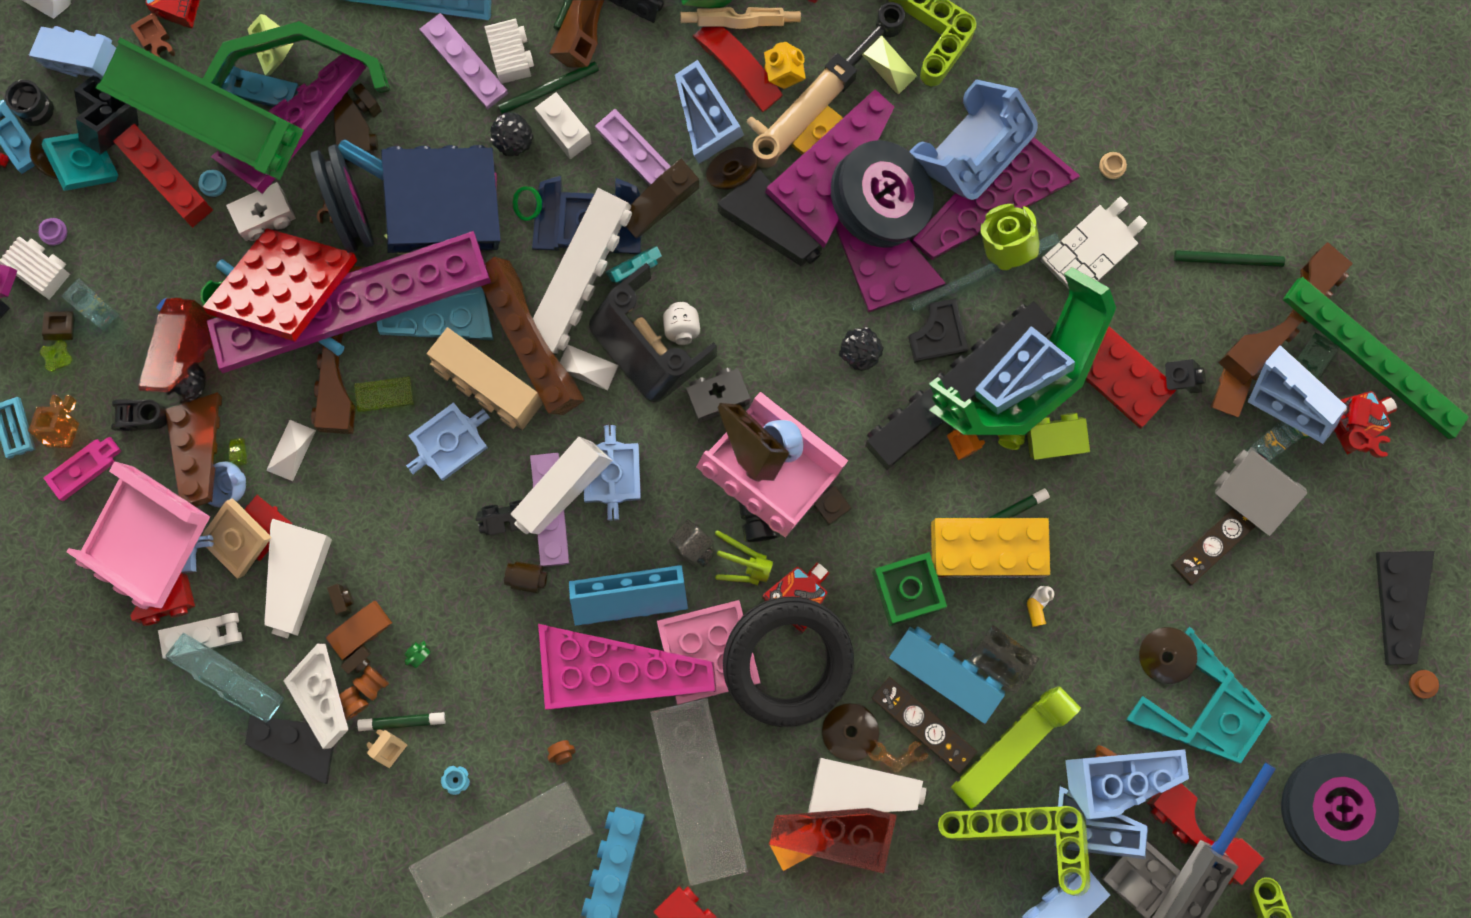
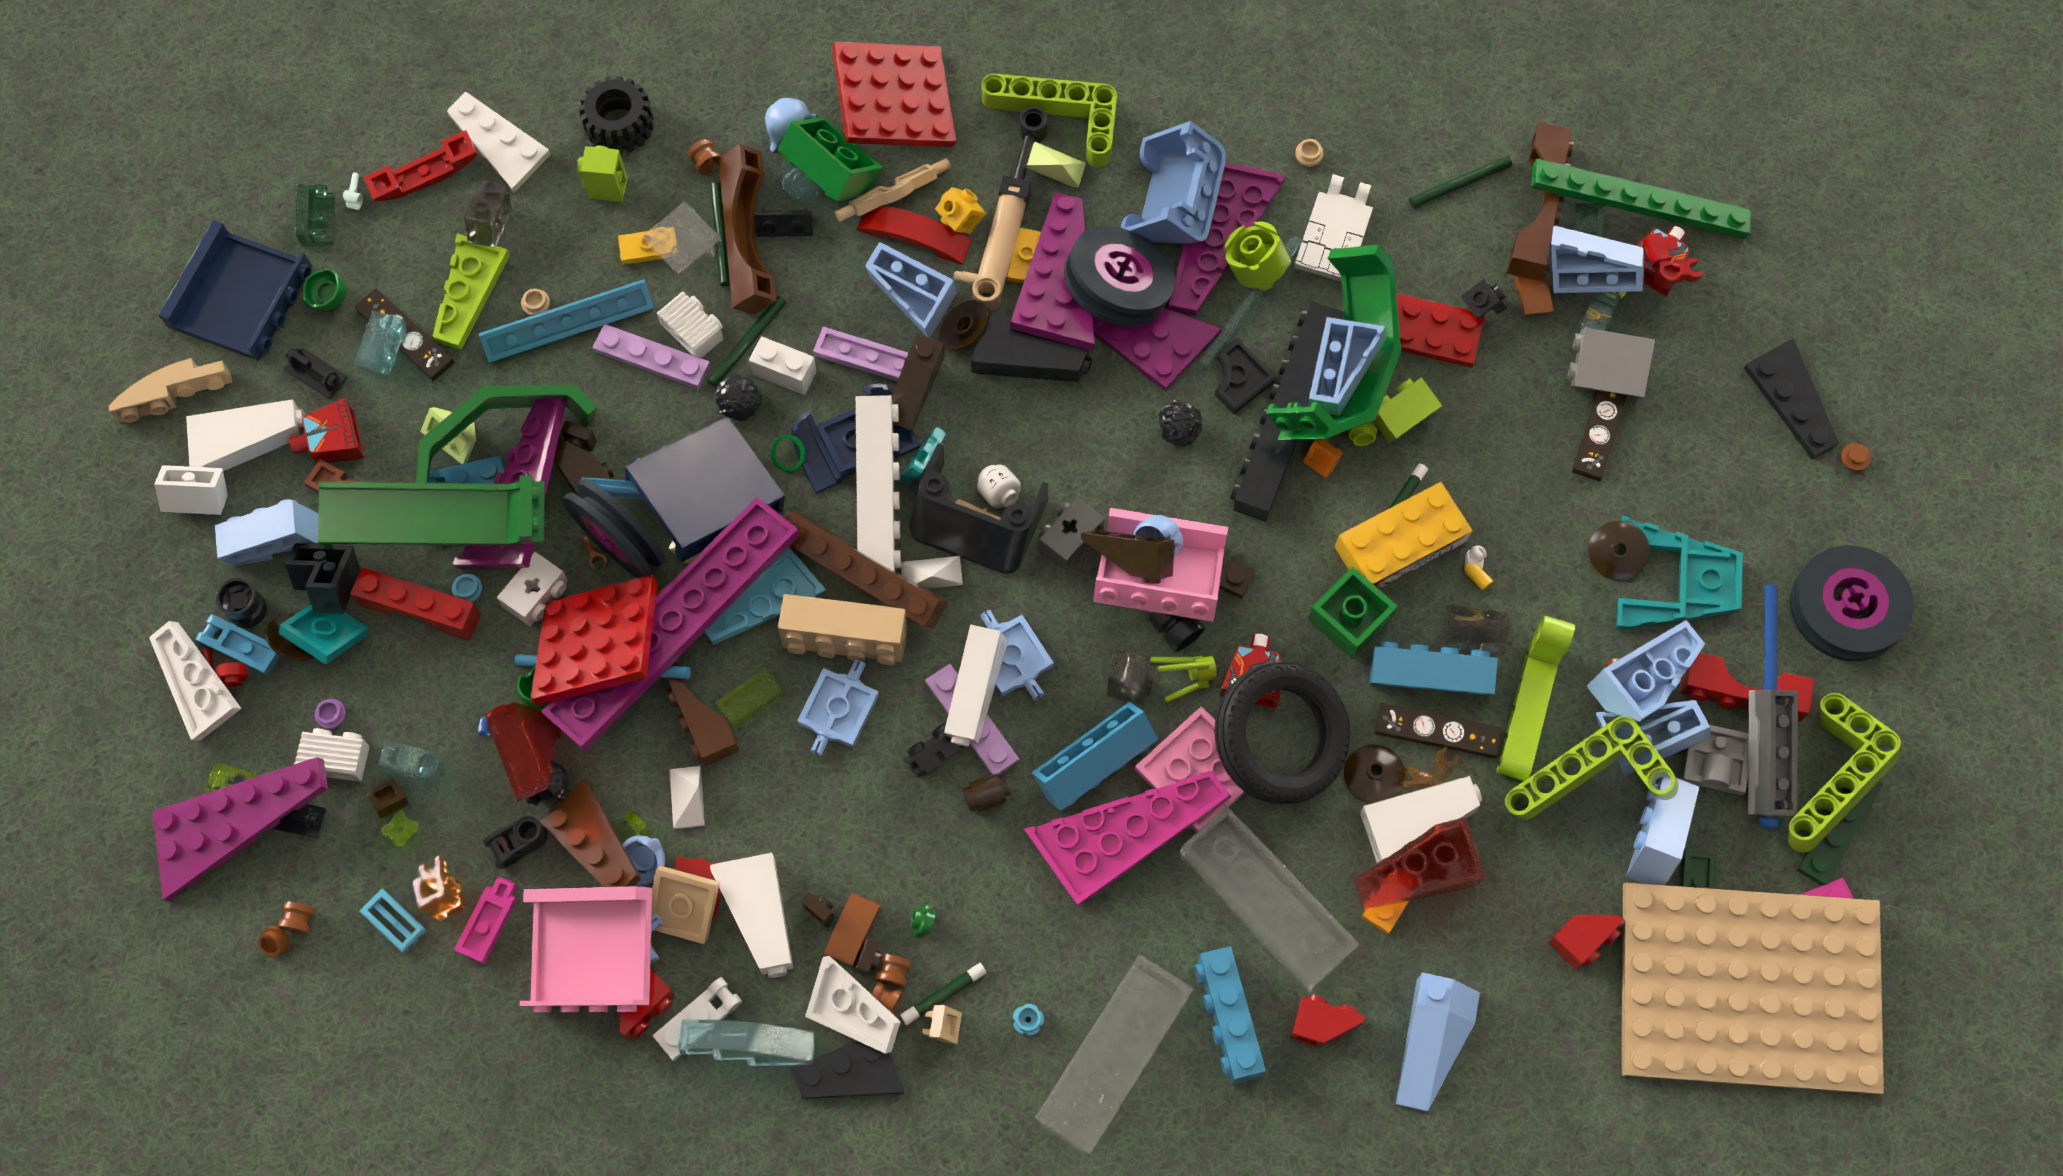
camera: 25 degrees left, 10 degrees down
dark orange plate [547,740,576,765] -> none

